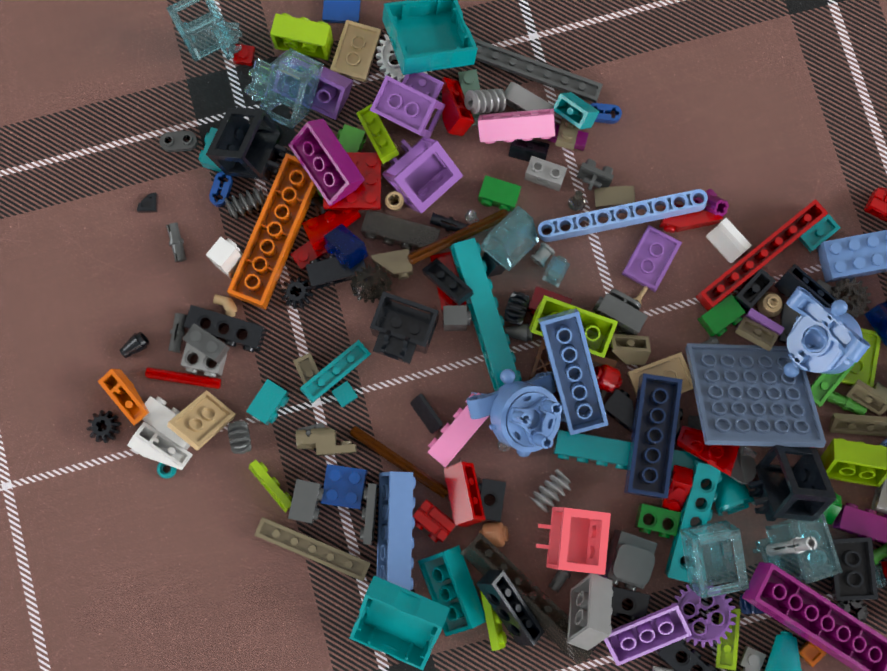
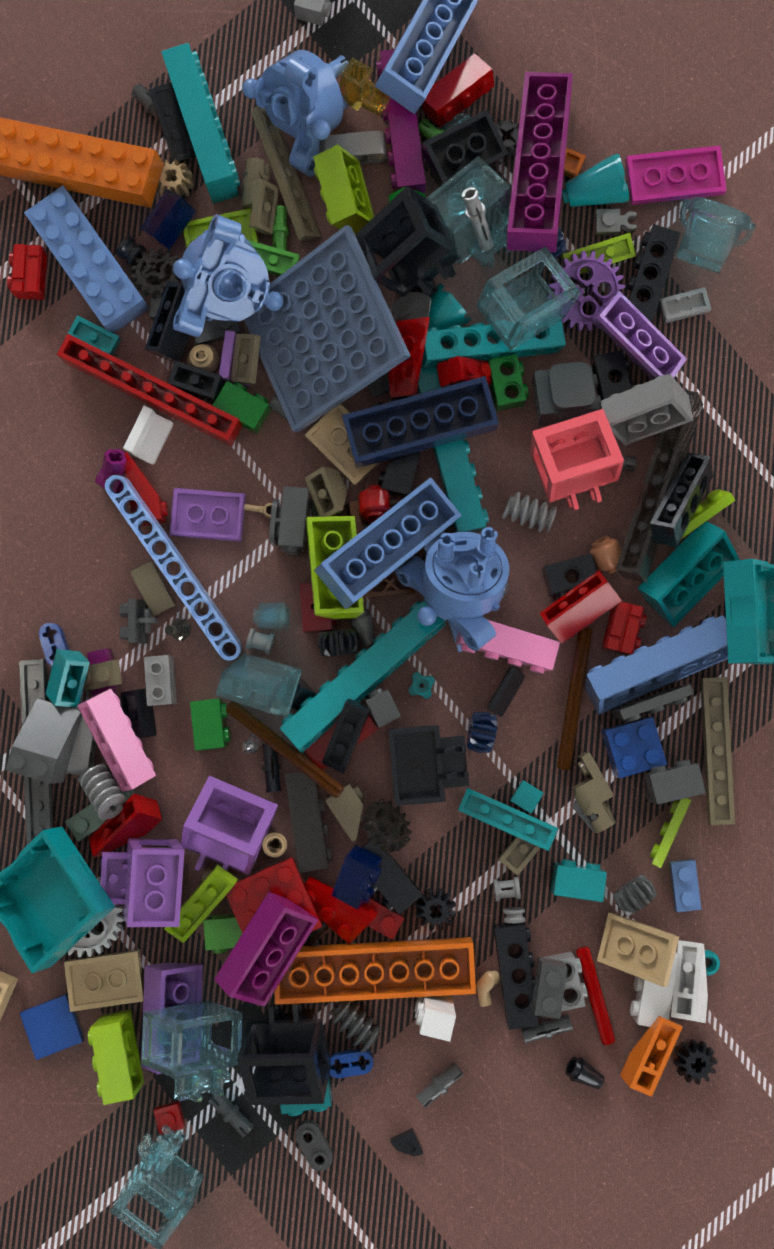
camera: 110 degrees left, 5 degrees up
none -> slope [5,698,82,784]
none -> black wheel [116,236,147,267]
none -> dark grey pin [208,1089,254,1138]
none -> teal plate [408,672,435,699]
none -> dark blue gear [467,711,498,753]
none -> light grey bush [493,877,521,902]
none -> light grey bush [503,907,526,924]
none -> medium blue plate [669,859,701,912]

